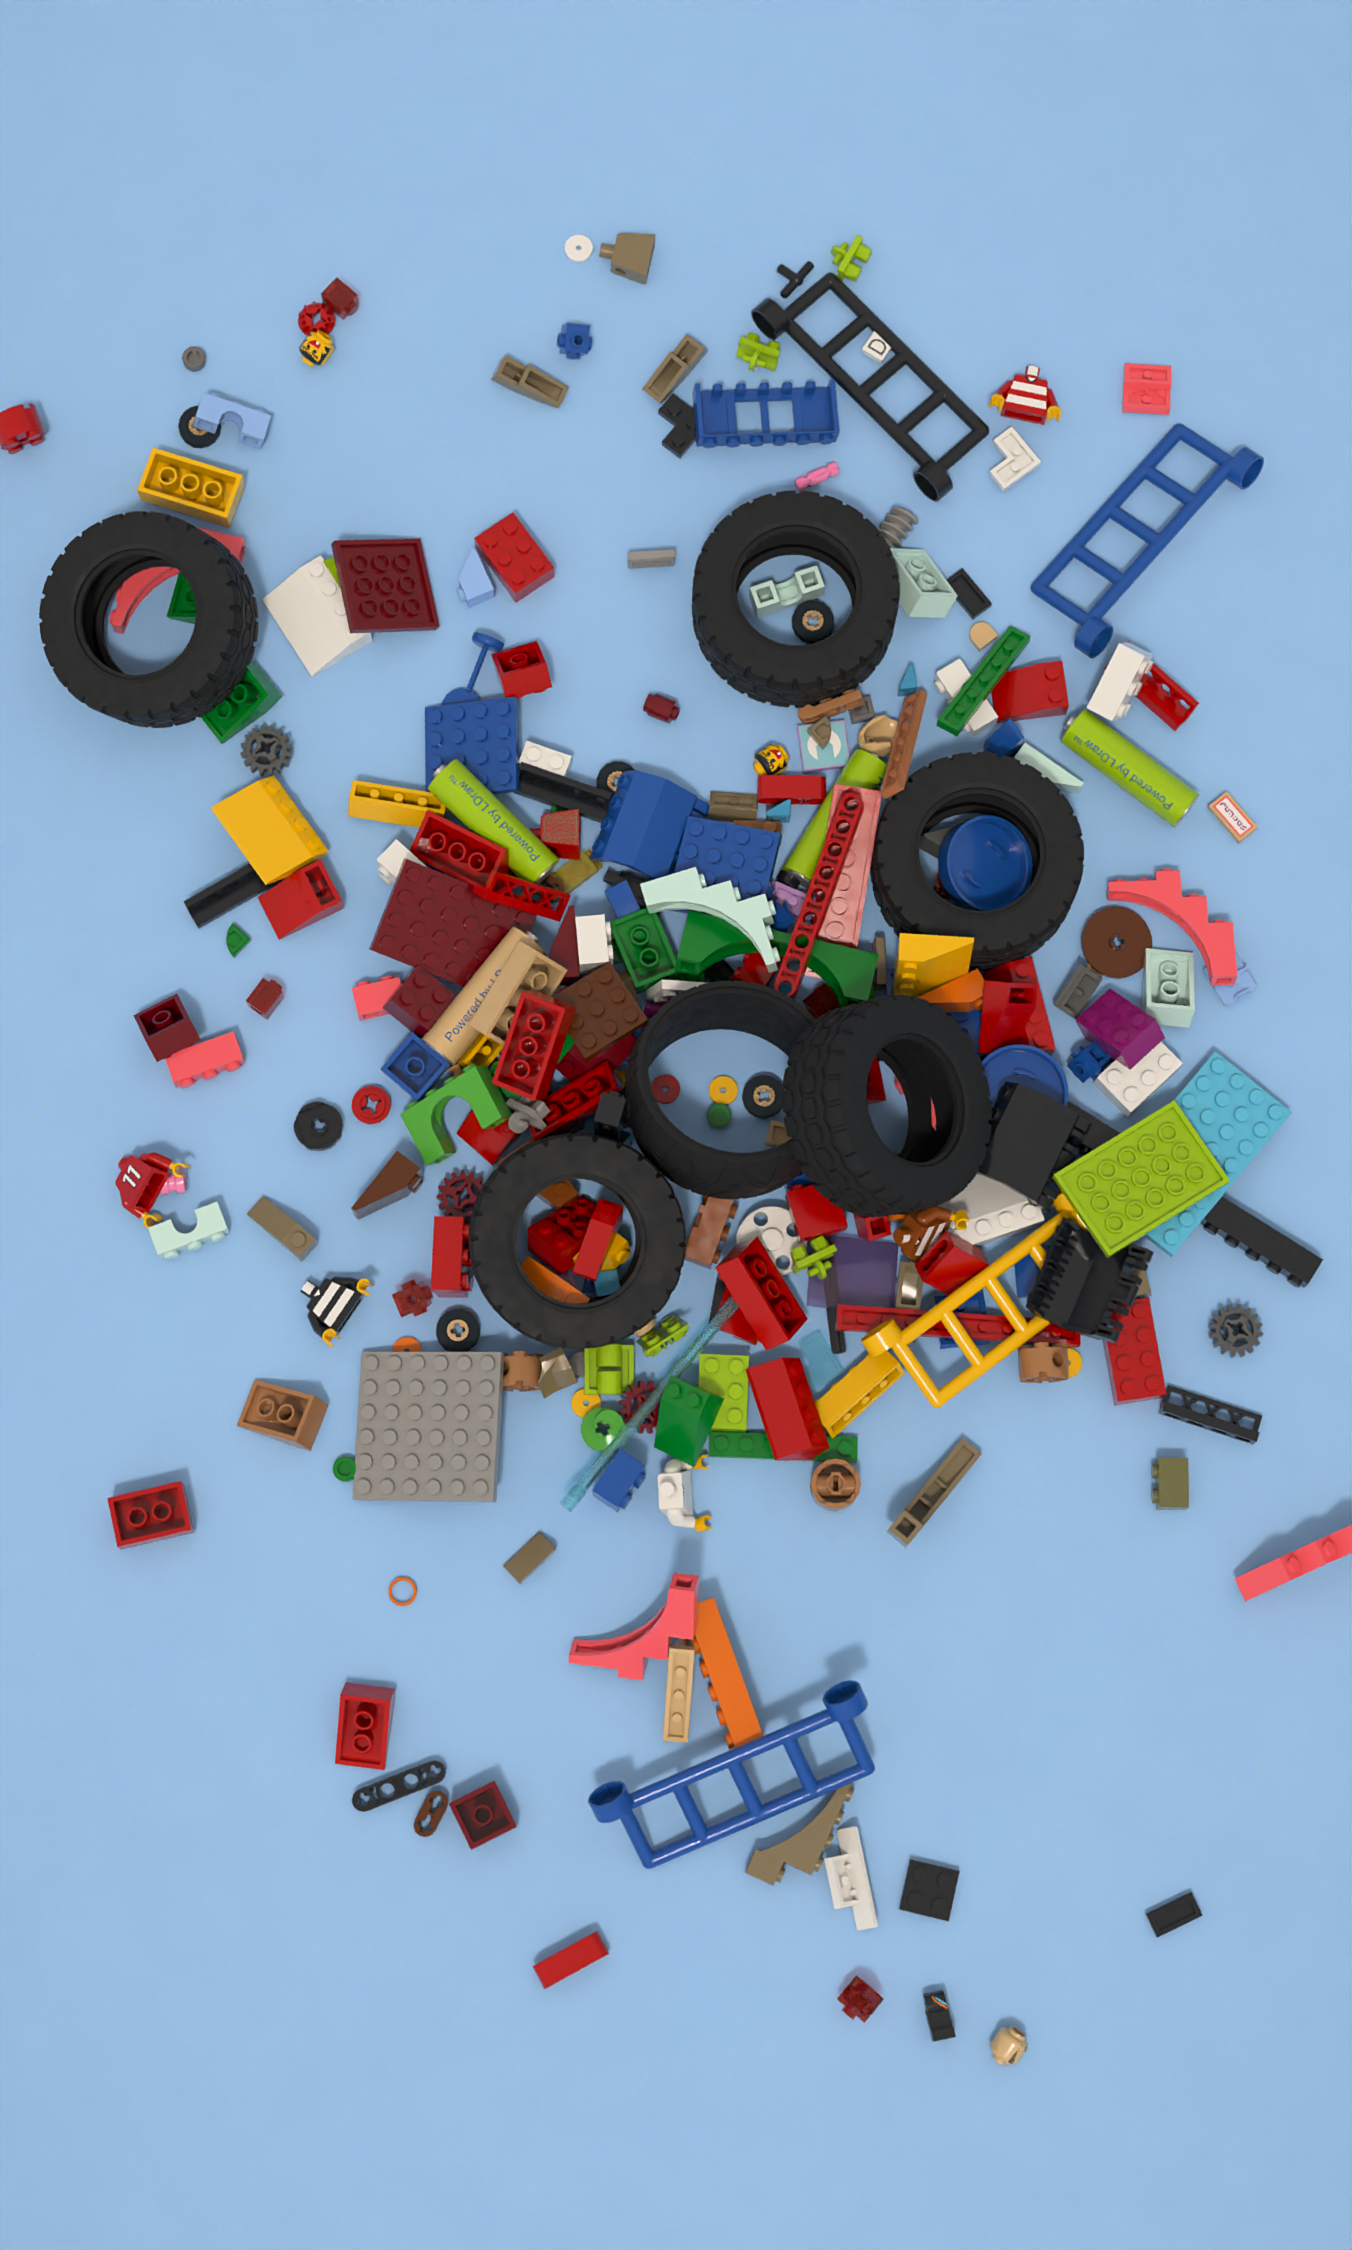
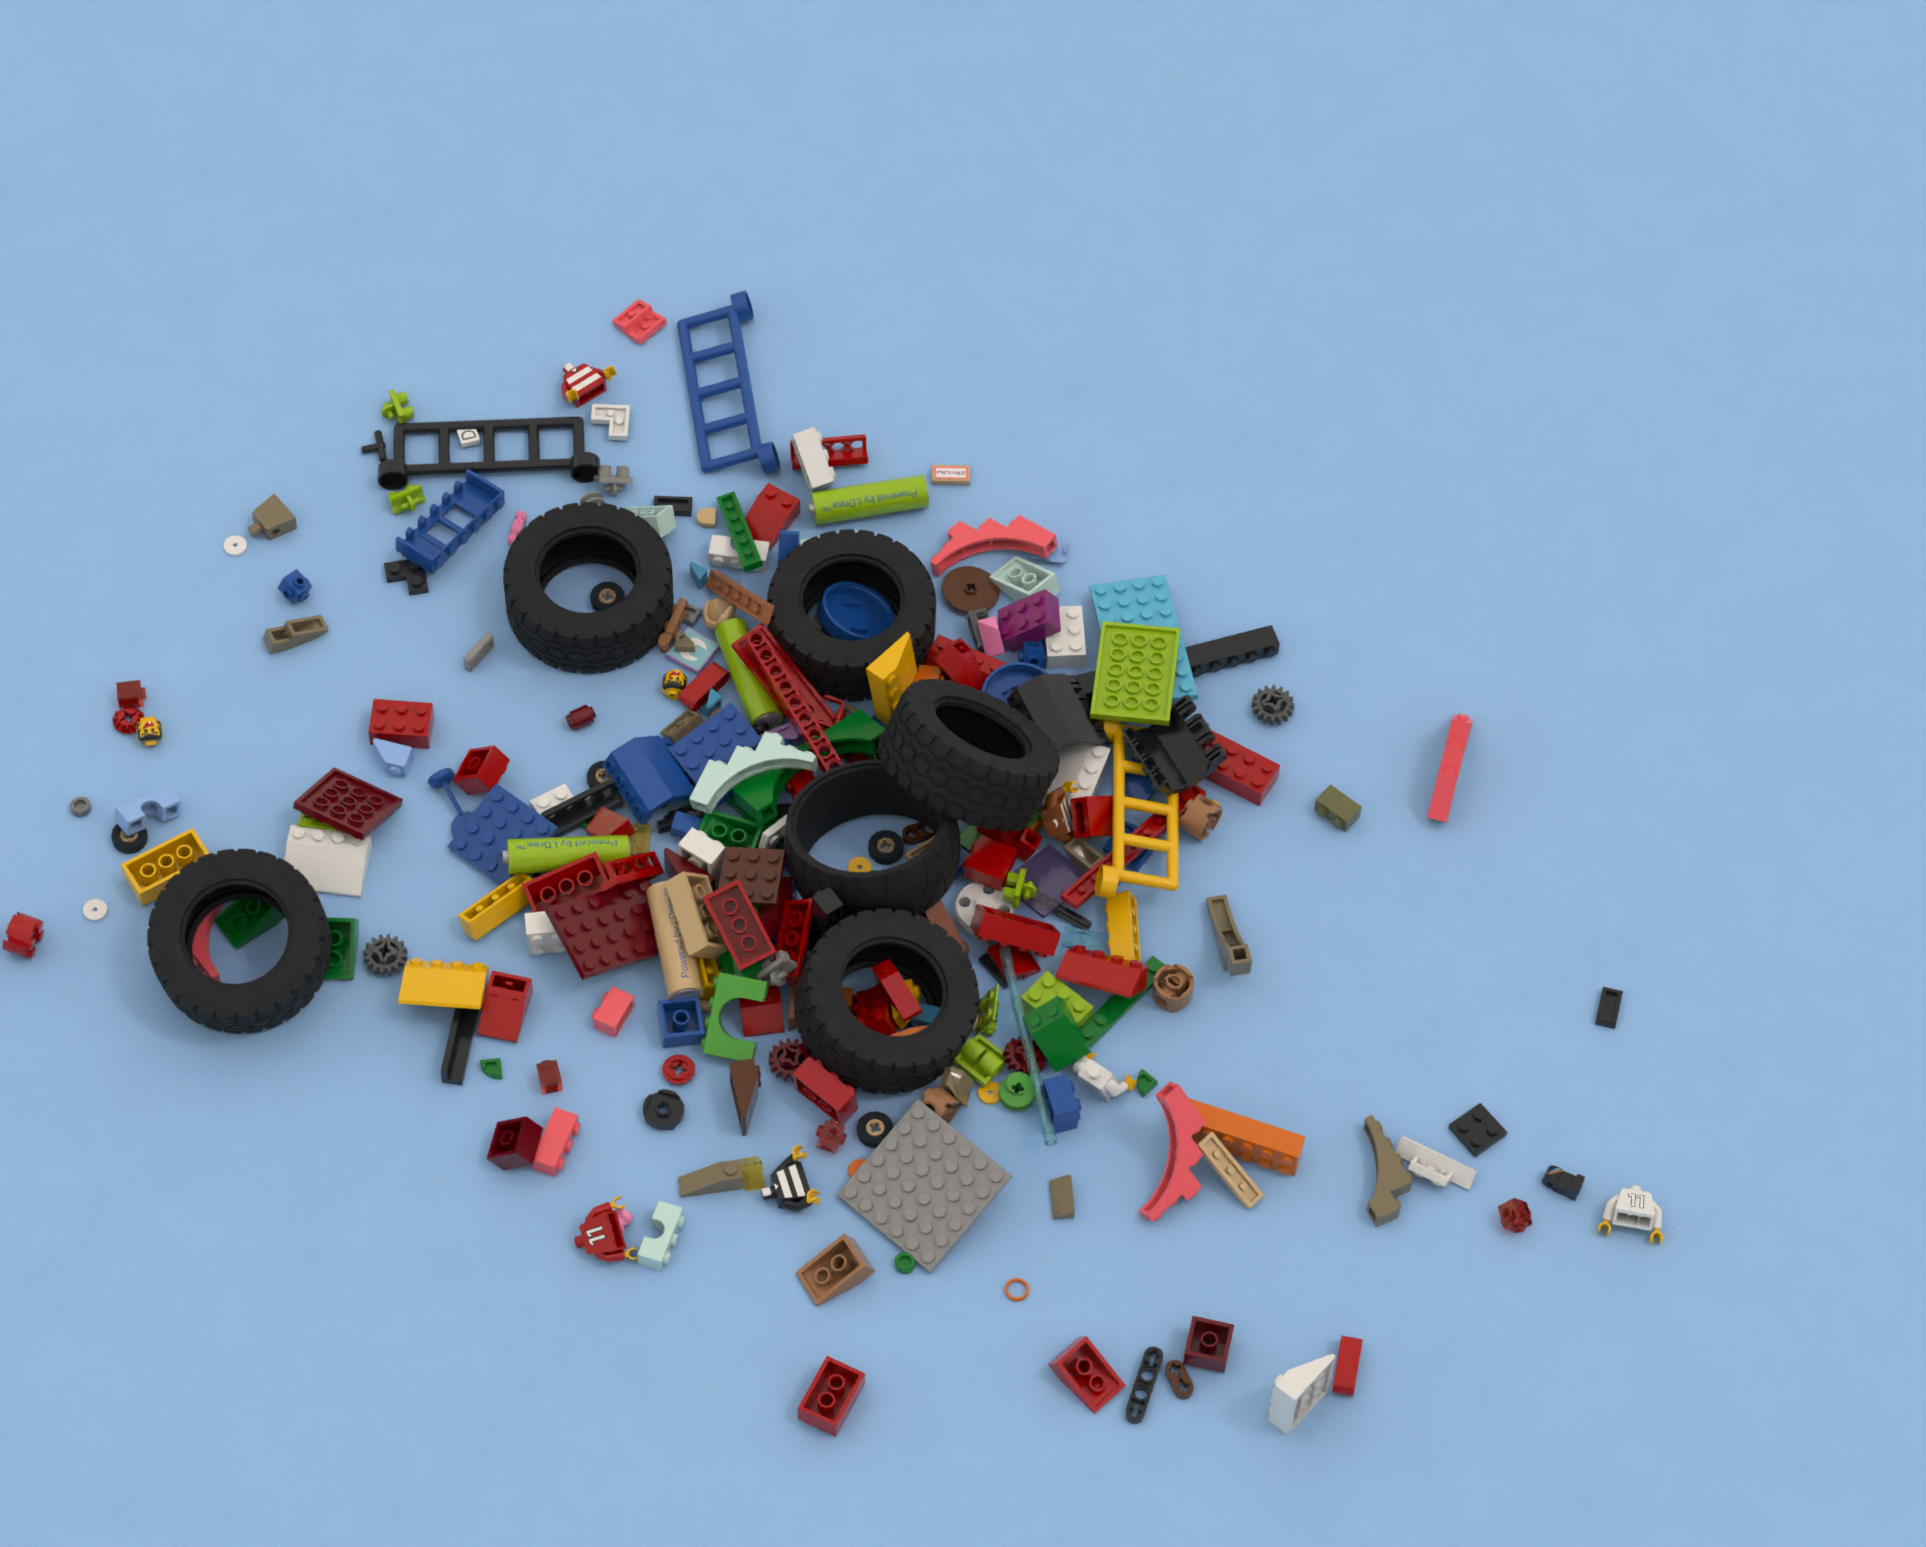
camera: 50 degrees left, 20 degrees down
dark red brick [382,964,456,1038] -> none
blue fence [588,1680,875,1869] -> none
dark tan slope [642,334,708,404] -> none
light aqua arch [749,565,825,618] -> none
tan head [990,2026,1028,2066] -> none
black fence [1159,1385,1262,1445] -> none
none -> white wheel [83,899,108,922]
none -> light grey hips [594,465,633,496]
none -> clear yellow bracket [740,1156,765,1191]
none -> red piece [817,695,845,729]
none -> bright pink slope [977,616,1005,657]
none -> green tile [1137,1069,1158,1098]
none -> white slope [1268,1354,1336,1436]
none -> white torso [1598,1185,1663,1245]

